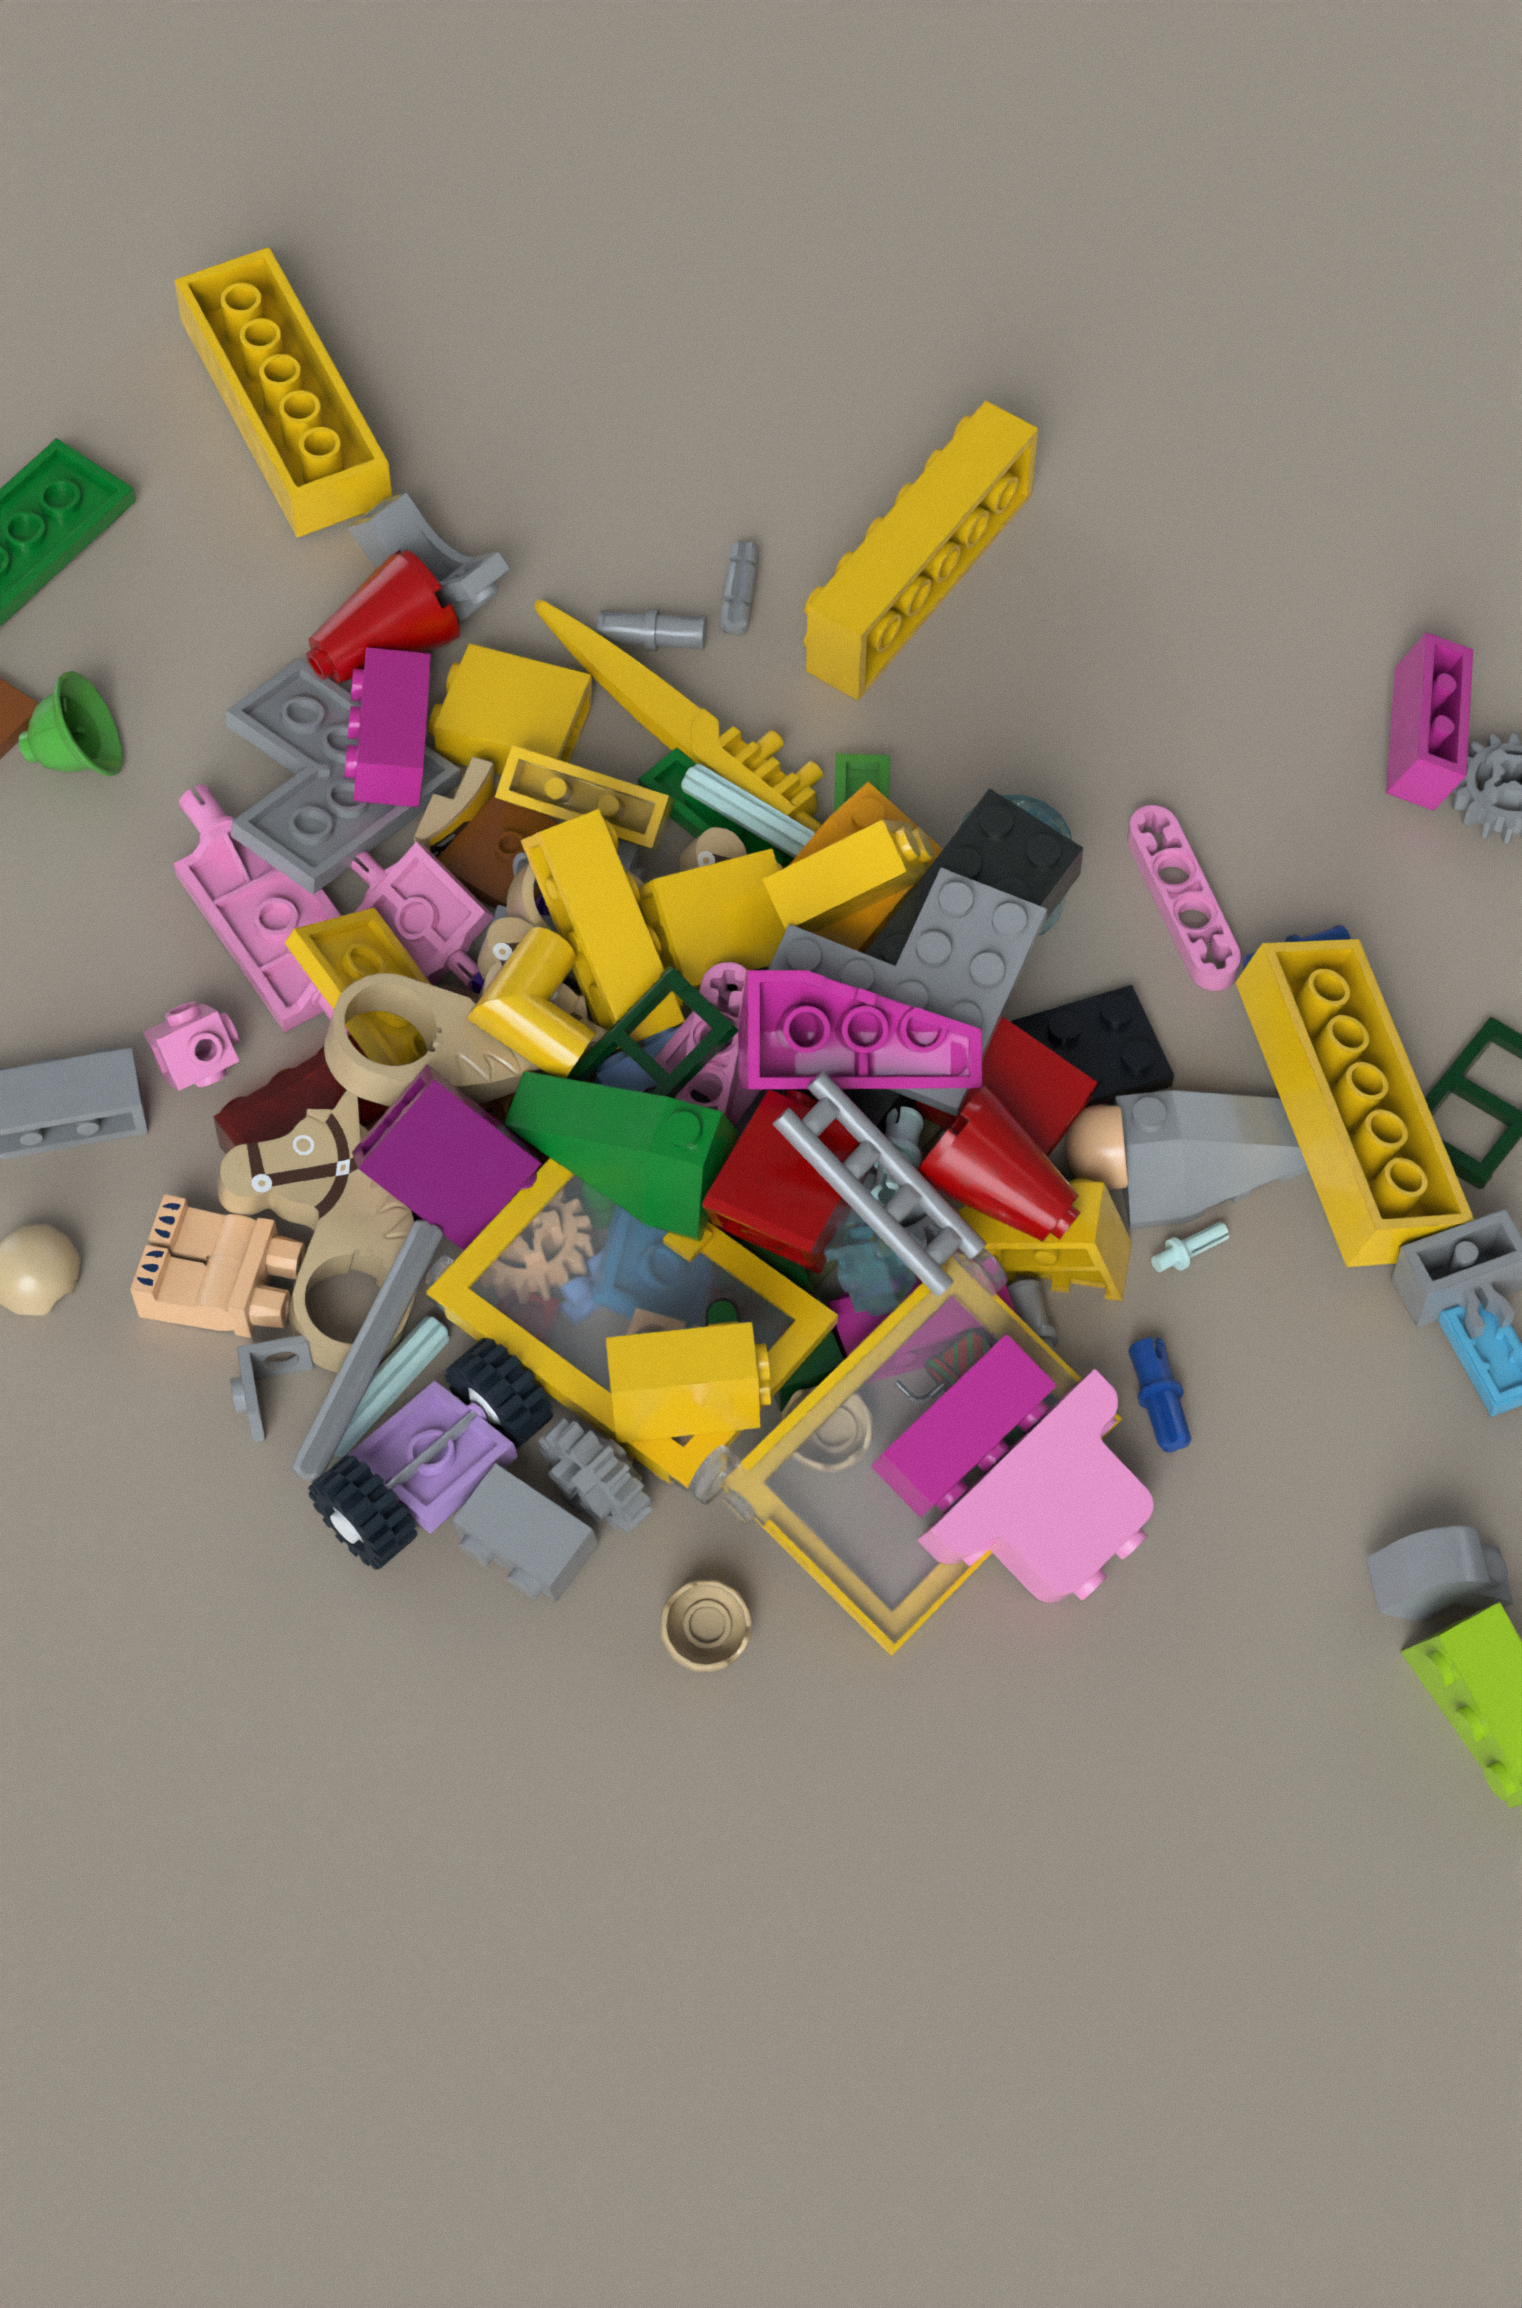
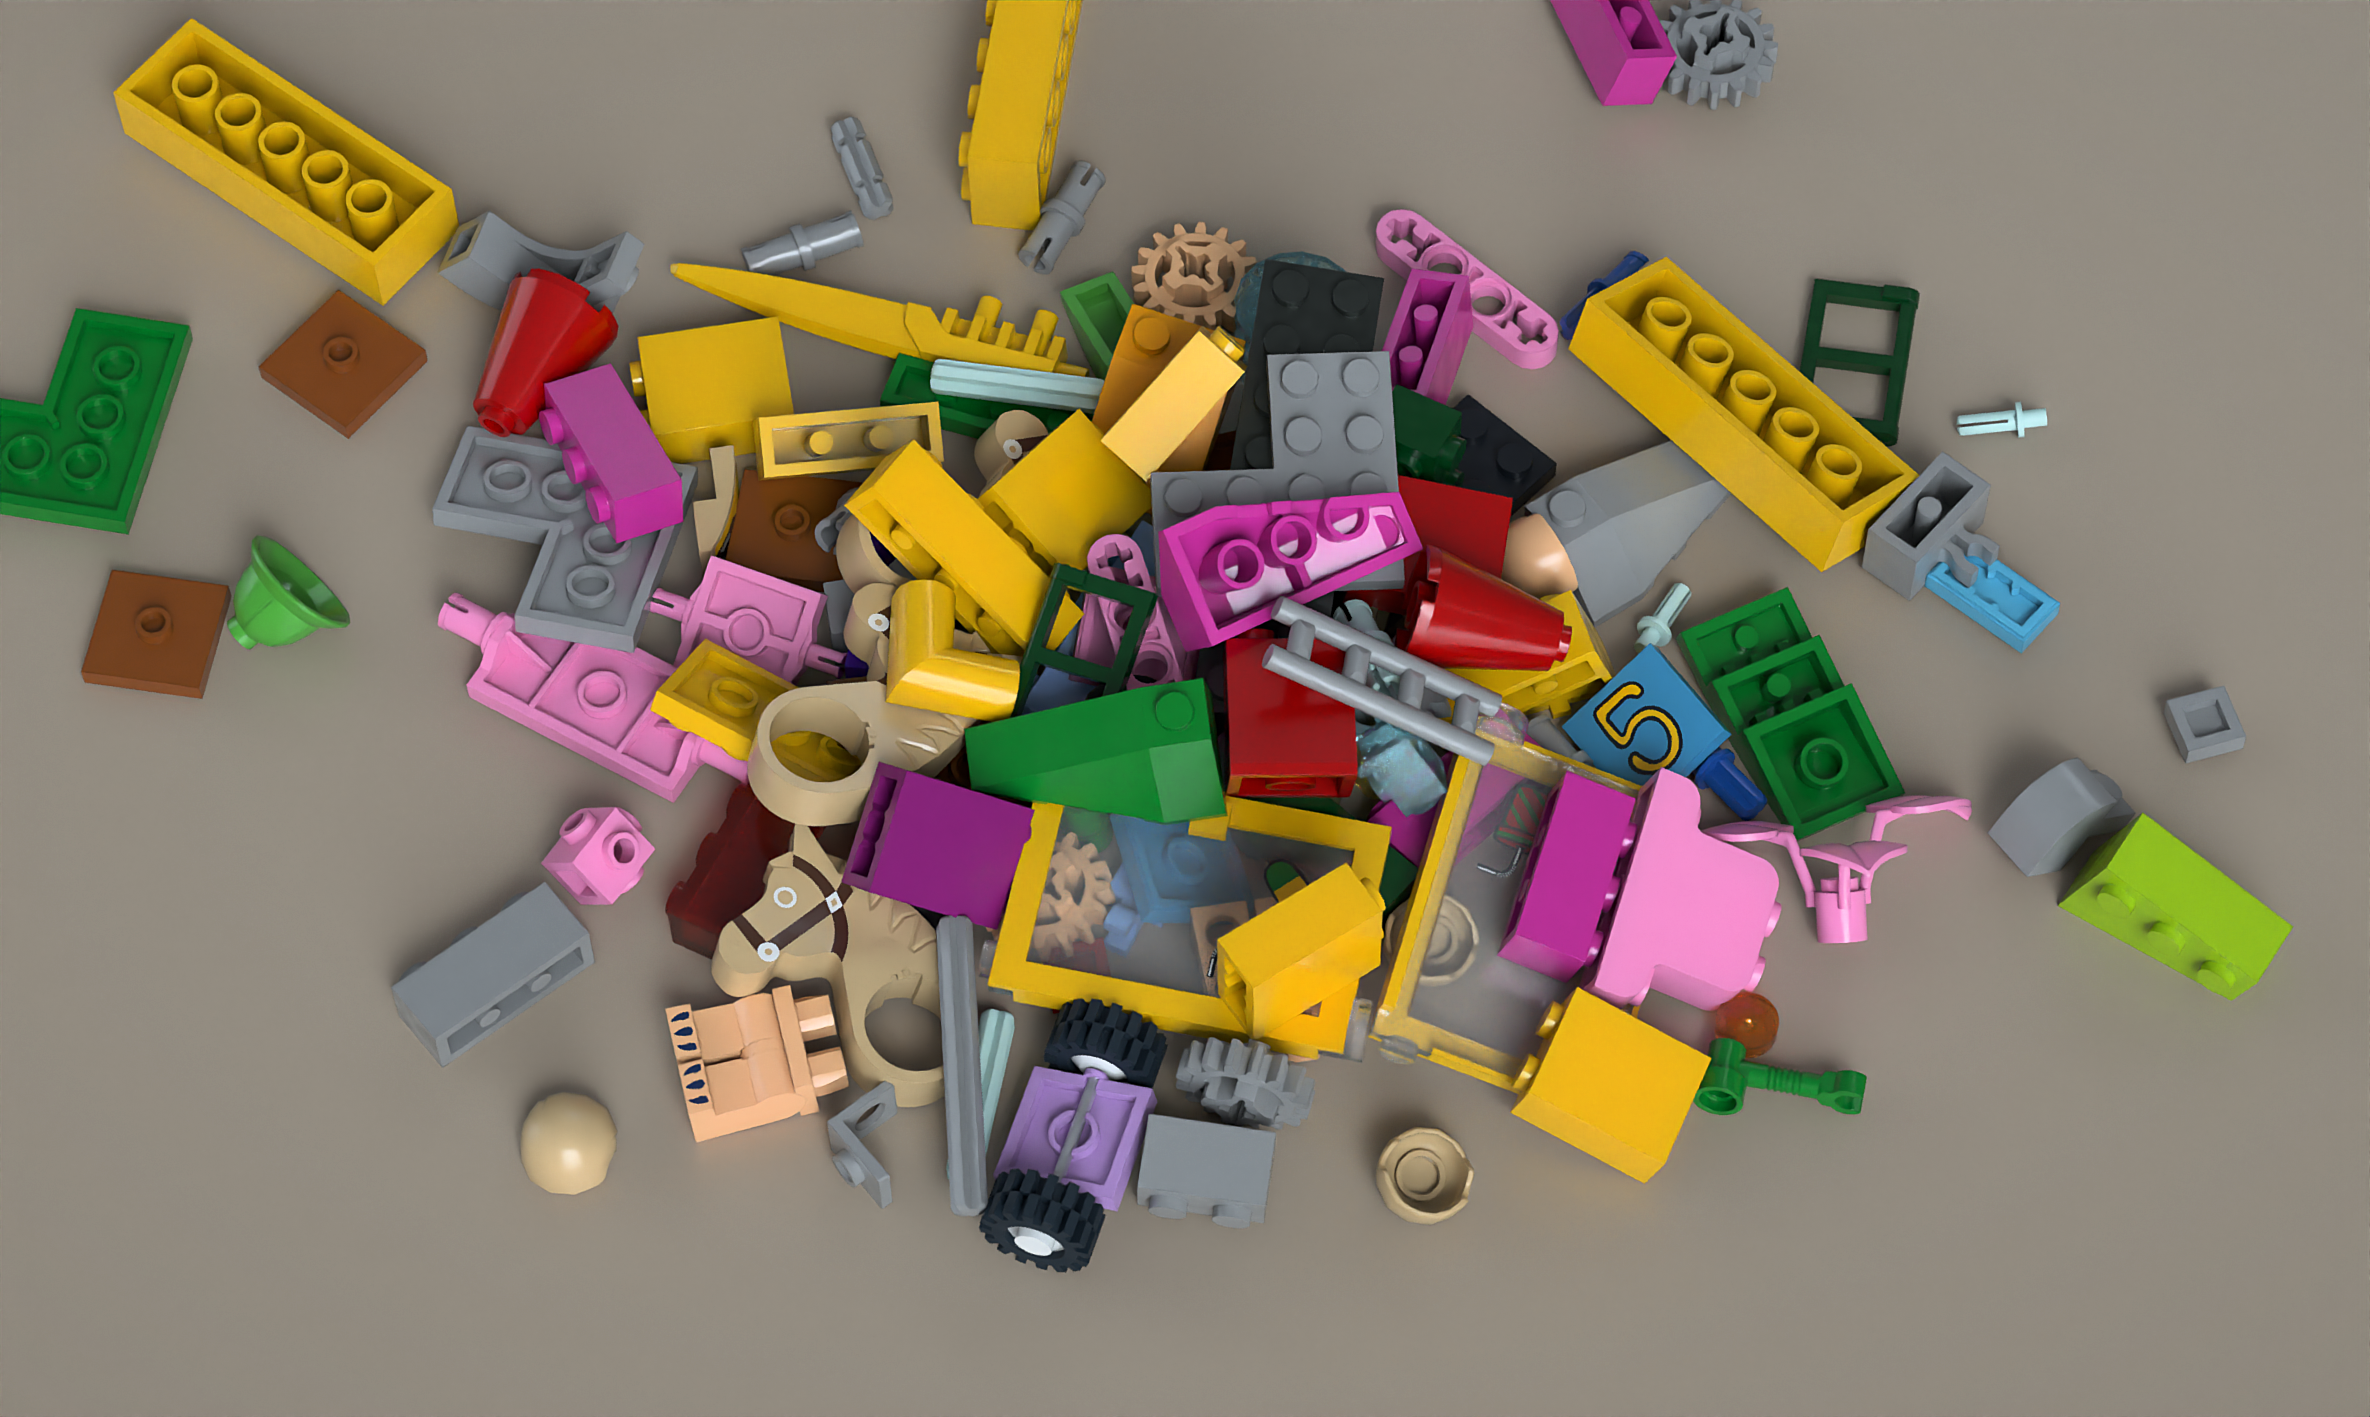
camera: 25 degrees left, 0 degrees up
none -> dark orange plate [259,290,428,439]
none -> light grey pin [1018,161,1106,274]
none -> light nougat gear [1131,222,1259,332]
none -> dark pink brick [1382,269,1473,405]
none -> dark green brick [1392,384,1467,487]
none -> yellow brick [1510,987,1711,1184]
none -> dark azure tile [1561,643,1732,786]
none -> green slope [1676,587,1905,842]
none -> green brick [1693,1038,1867,1115]
none -> bright pink plant [1701,795,1972,943]
none -> clear orange tile [1715,992,1779,1058]

